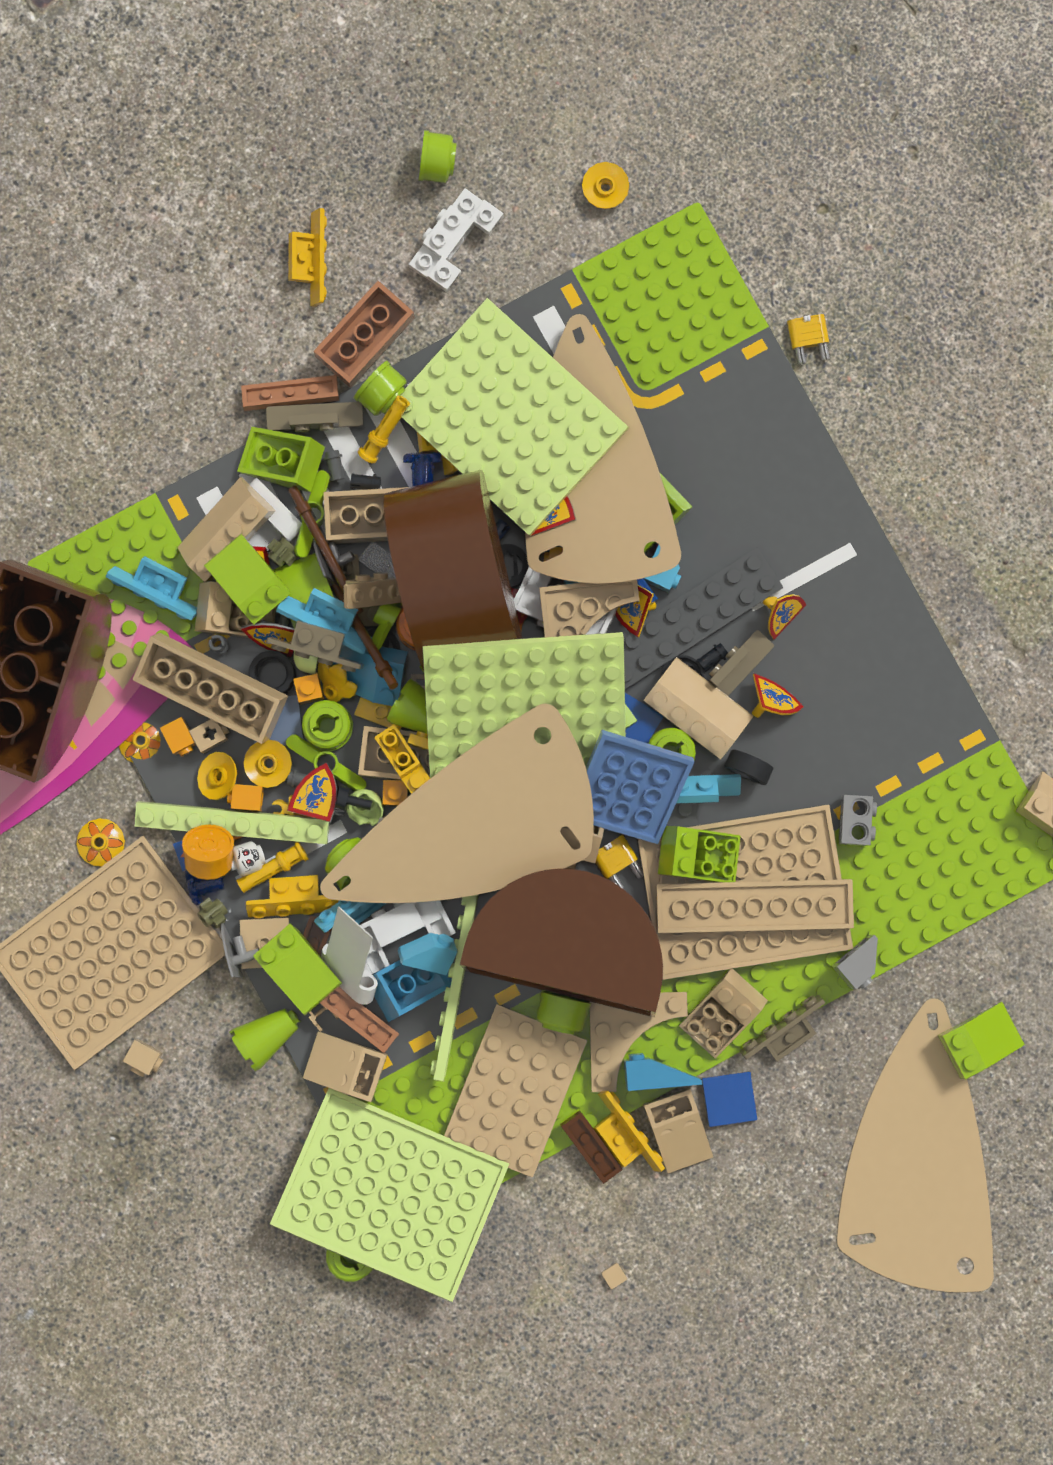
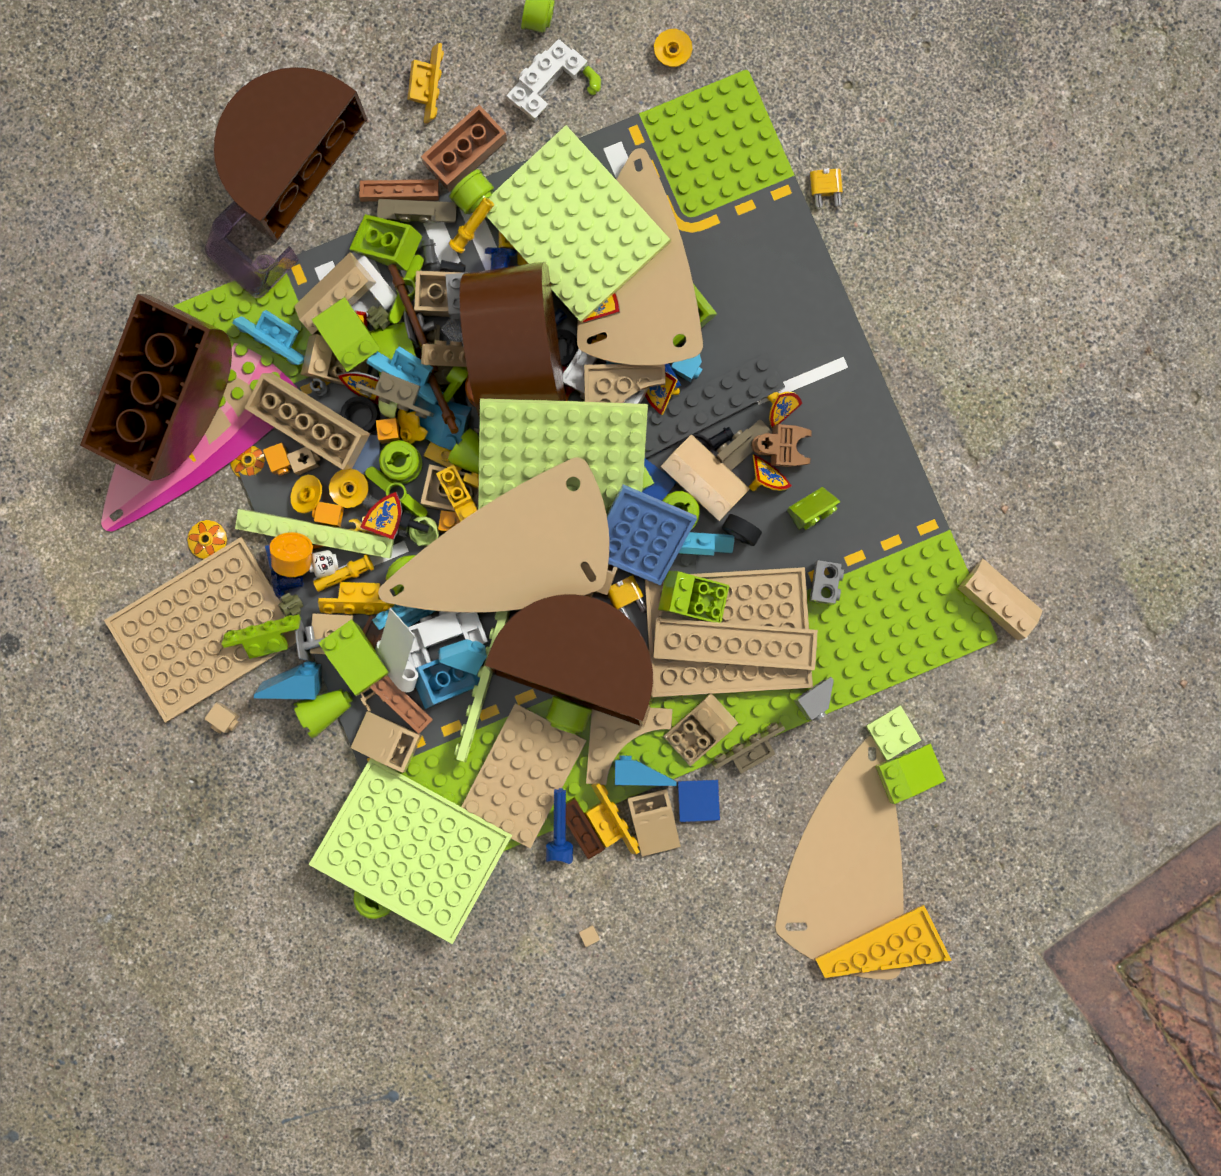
camera: 10 degrees right, 0 degrees up
none -> windscreen [205,201,299,298]
none -> reddish brown brick [214,67,368,243]
none -> lime bracket [222,614,301,659]
none -> dark azure slope [254,661,322,699]
none -> light grey brick [445,273,465,320]
none -> blue piece [546,788,573,864]
none -> lime arm [582,66,601,95]
none -> medium nougat piece [751,424,812,467]
none -> lime slope [787,487,840,530]
none -> yellow wing [815,905,952,978]
none -> yellowish green plate [866,706,921,761]

